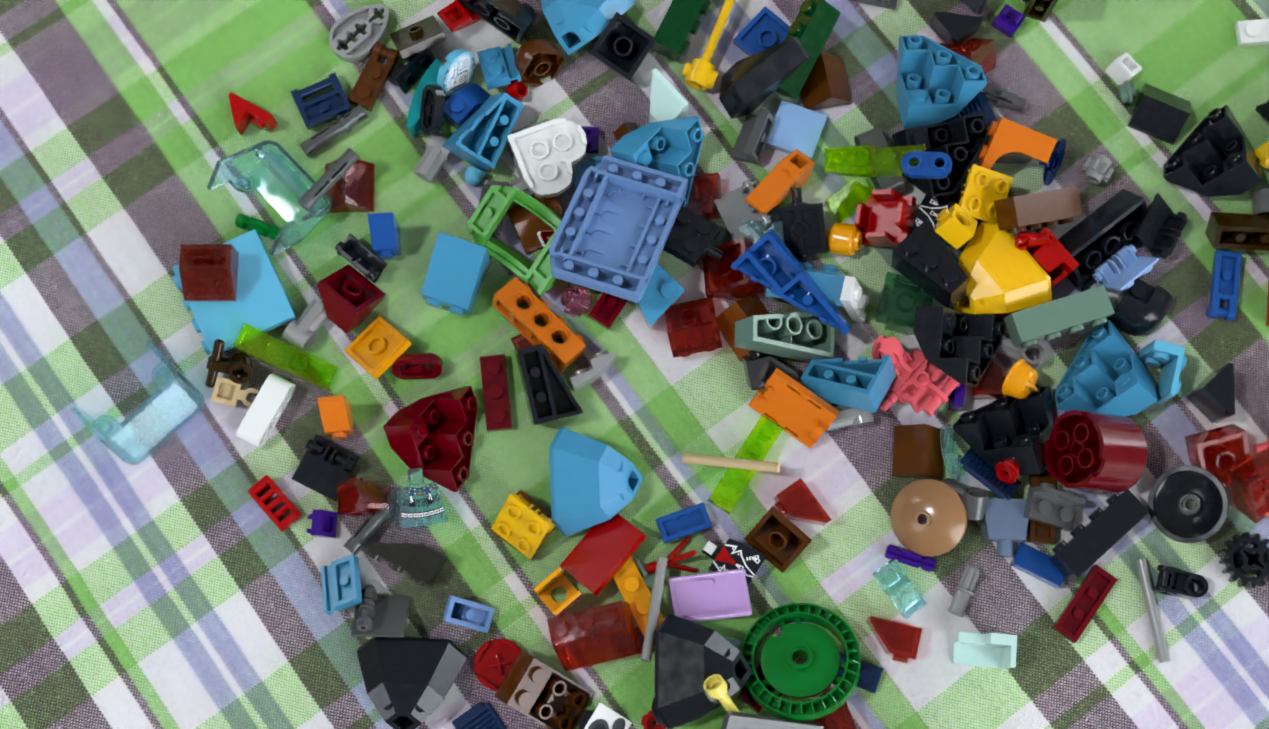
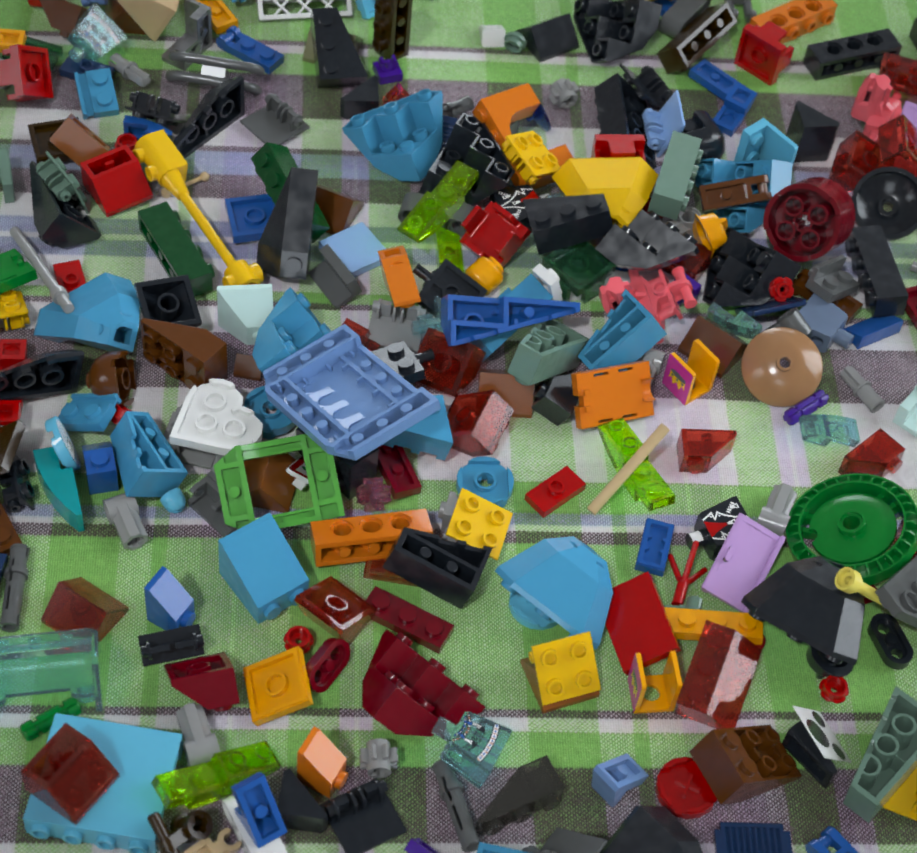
camera: 60 degrees left, 25 degrees down
dark grey pin [297,148,360,212] -> none
clear red slope [337,477,389,516] -> none
black plate [420,85,446,134] -> none
light grey bar [640,557,668,662] -> none
reddish brown slope [744,506,812,573] -> none
blue plate [901,151,952,179] -> none
yellow brick [935,203,978,250] -> none
reddish brown brick [994,186,1083,234] -> none
red arm [1014,231,1054,250] -> none
none -> reddish brown slope [141,318,228,389]
none -> blue slope [231,771,287,848]
none -> black slope [277,768,328,833]
none -> red plate [283,626,314,654]
none -> clear red slope [294,576,377,646]
none -> light grey gear [360,738,398,778]
none -> yellow hinge [445,488,513,561]
none -> dark azure plate [456,456,514,508]
none -> red plate [524,466,586,518]
none -> light orange piece [662,339,720,406]
none -> reddish brown plate [698,175,772,212]
none -> blue slope [713,83,757,137]
none -> light grey piece [757,483,798,536]

